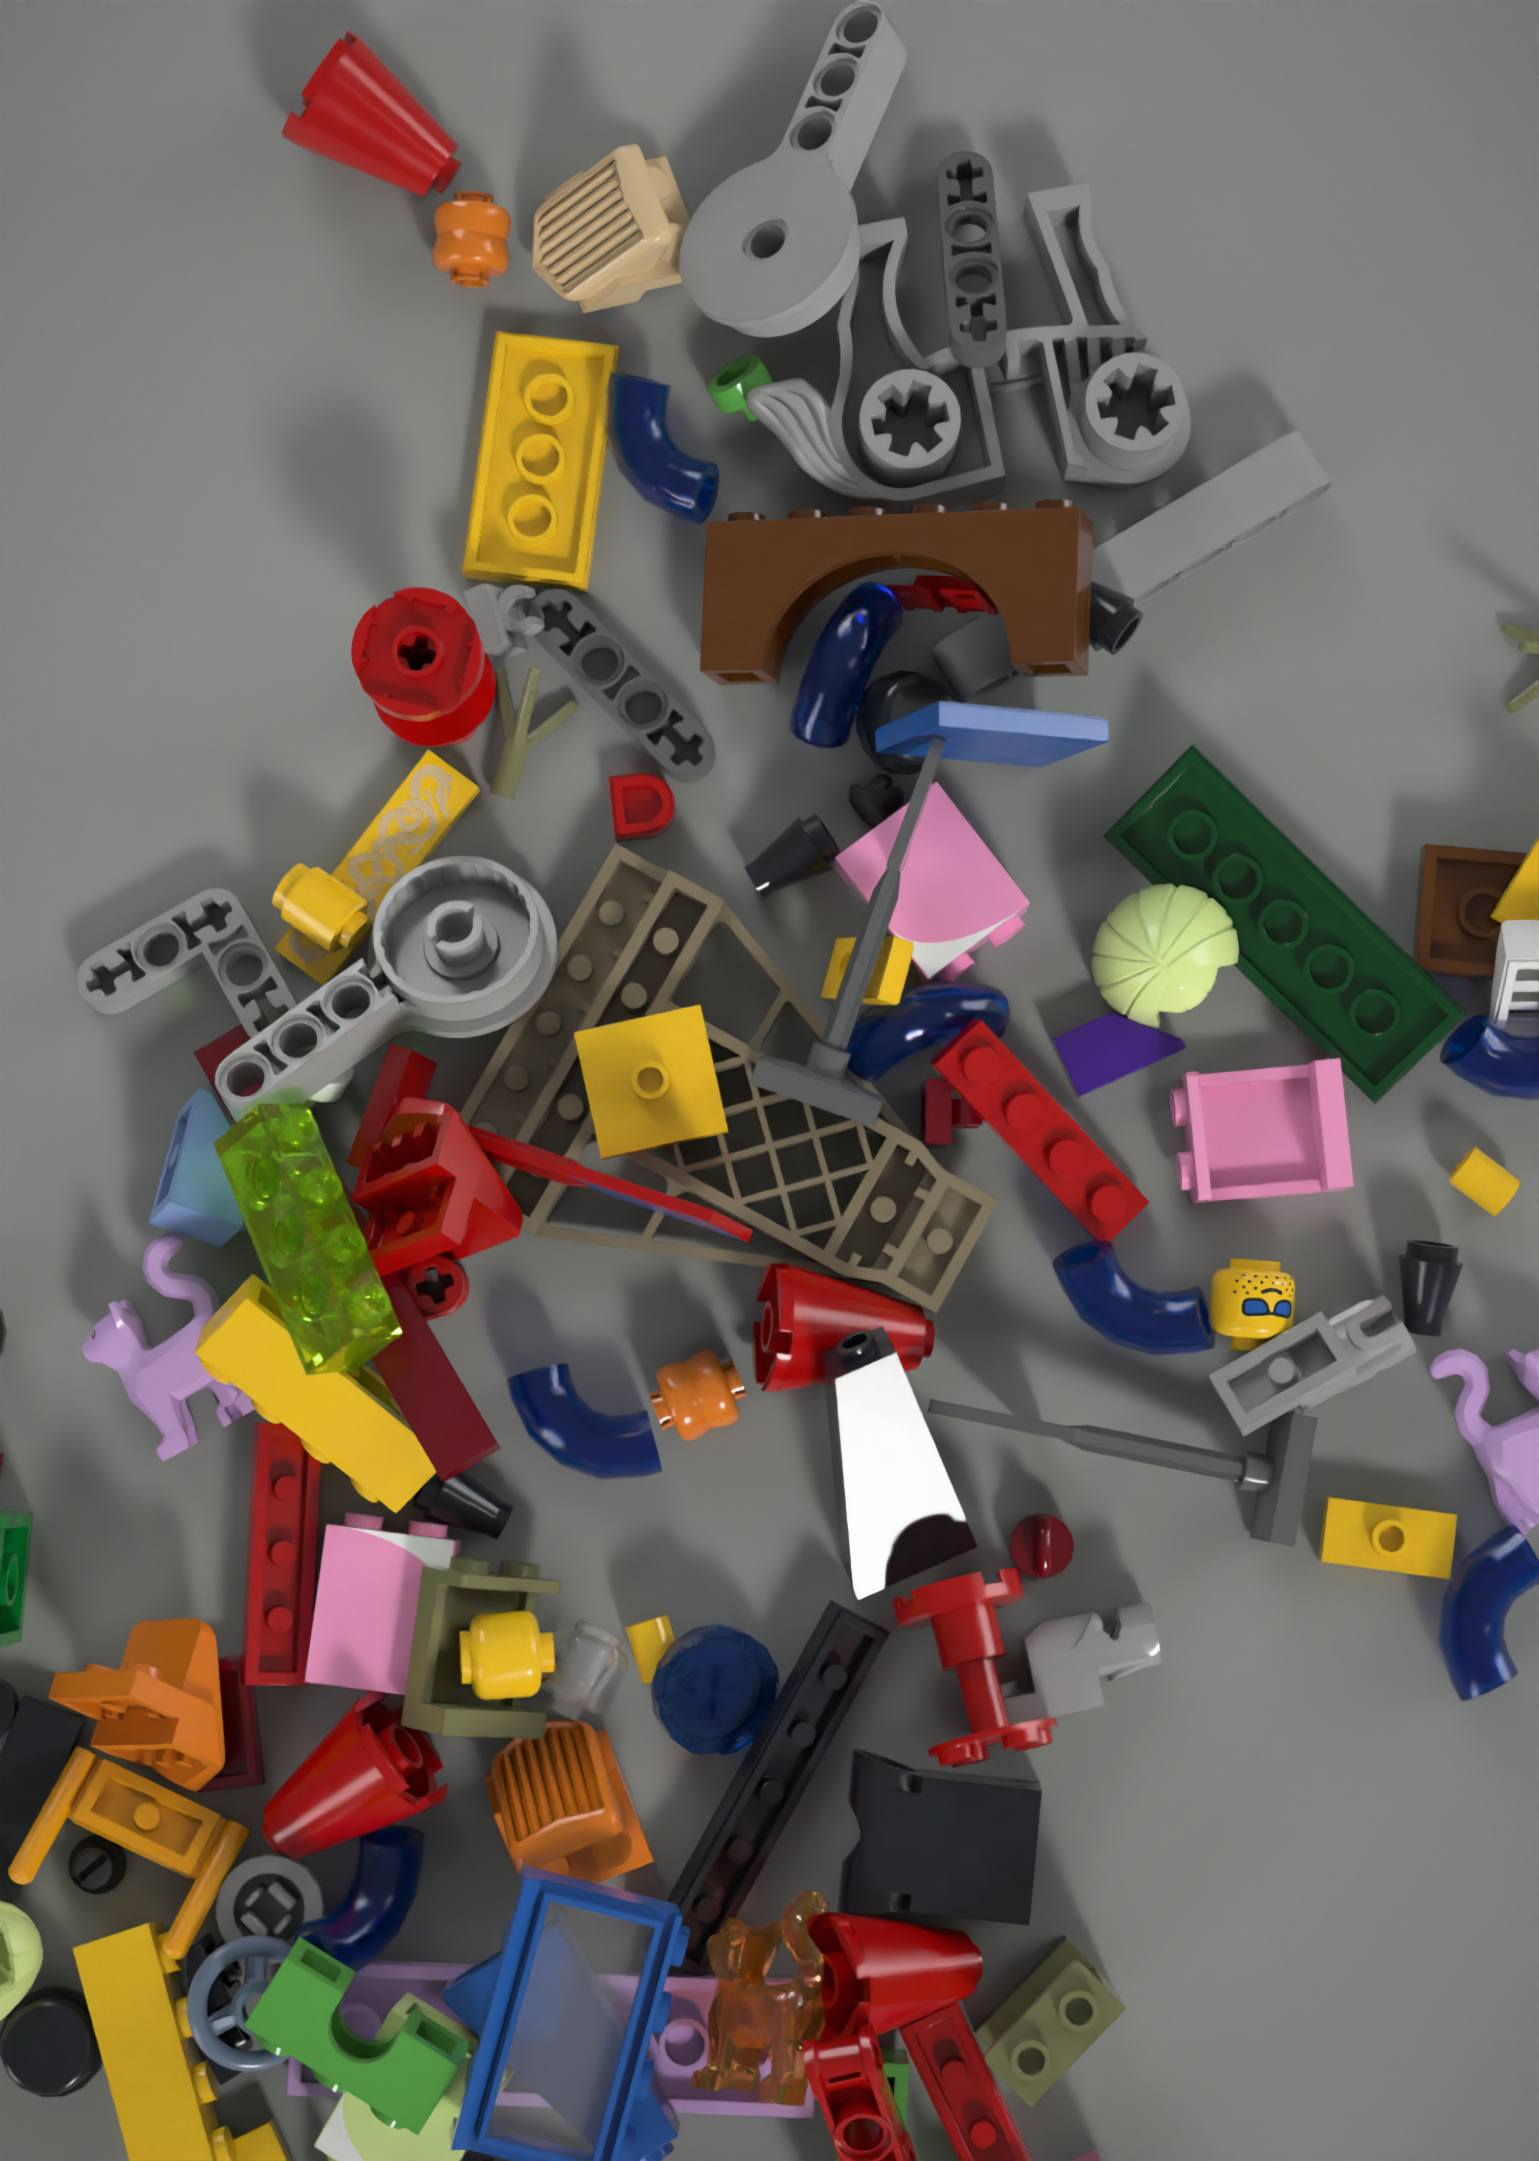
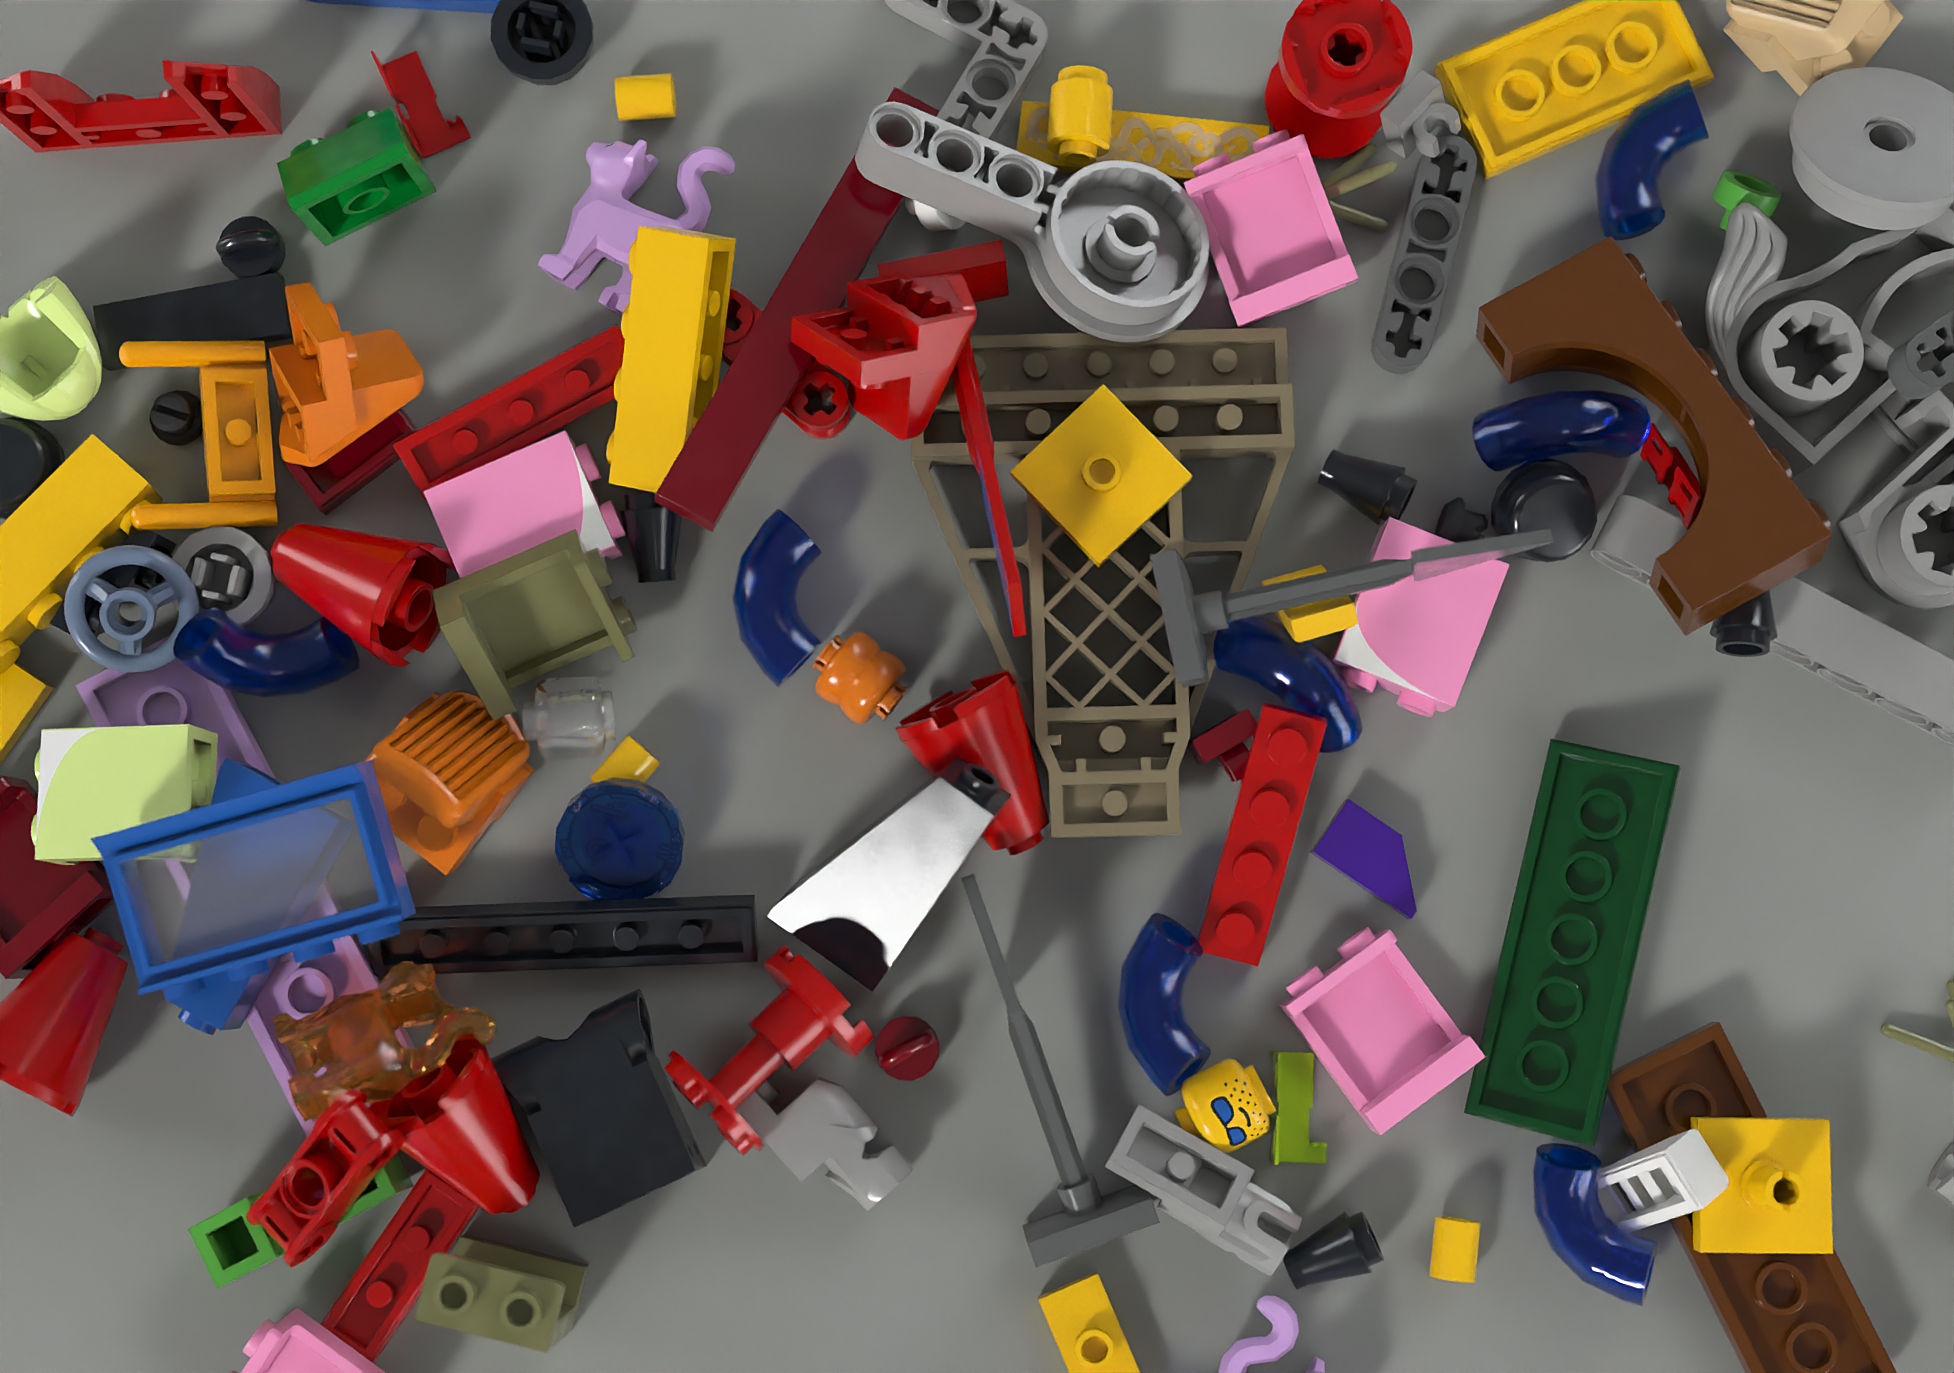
camera: 55 degrees right, 0 degrees up
medium blue slope [149,1088,258,1248] -> none
clear neon green brick [213,1103,403,1376] -> none
bright green arch [244,1937,470,2135] -> none
yellow head [459,1610,555,1700] -> none
red tile [609,773,675,842] -> none
blue tile [875,701,1109,767] -> none
yellowish green hair [1091,884,1239,1028] -> none
none -> yellow hinge [615,73,677,121]
none -> bright pink panel [1184,130,1358,328]
none -> lime piece [1270,1051,1327,1165]

